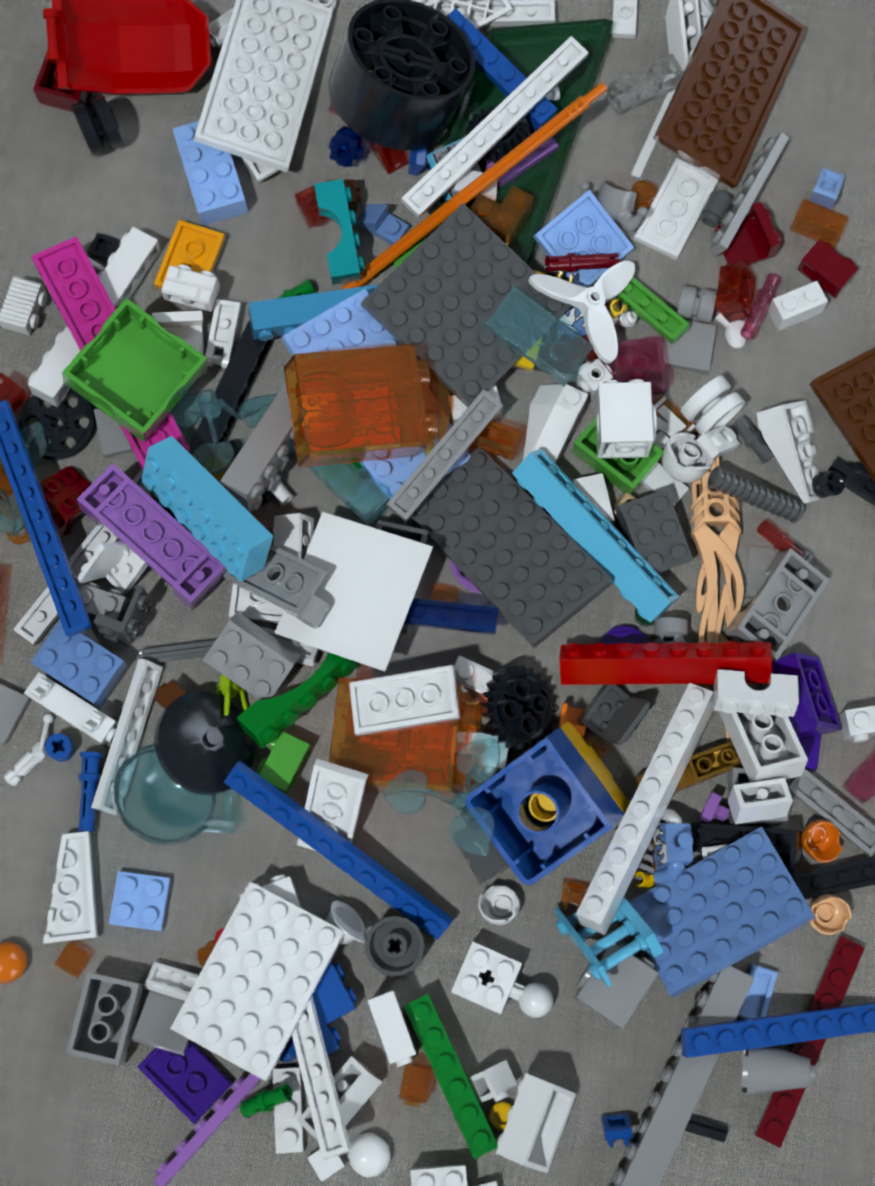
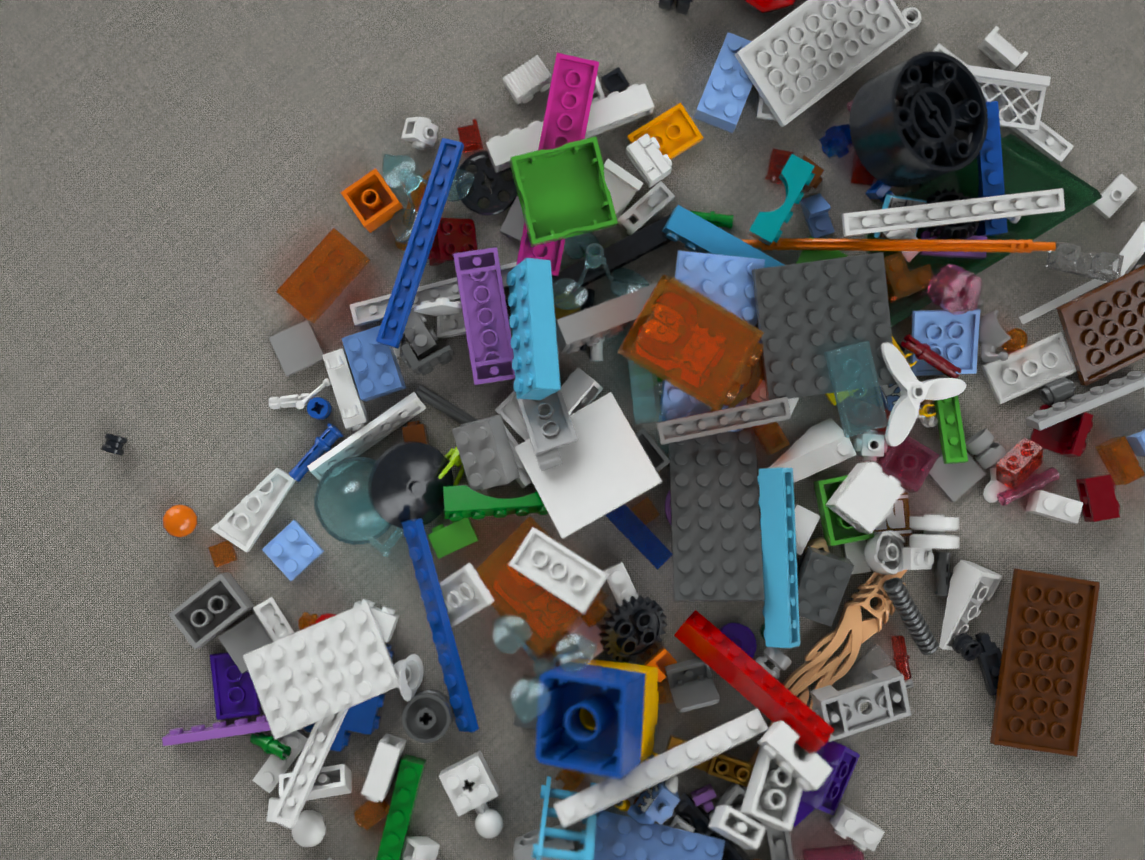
camera: 40 degrees right, 10 degrees up
white hair [478,885,520,926] -> none
none -> clear pink brick [928,265,982,315]

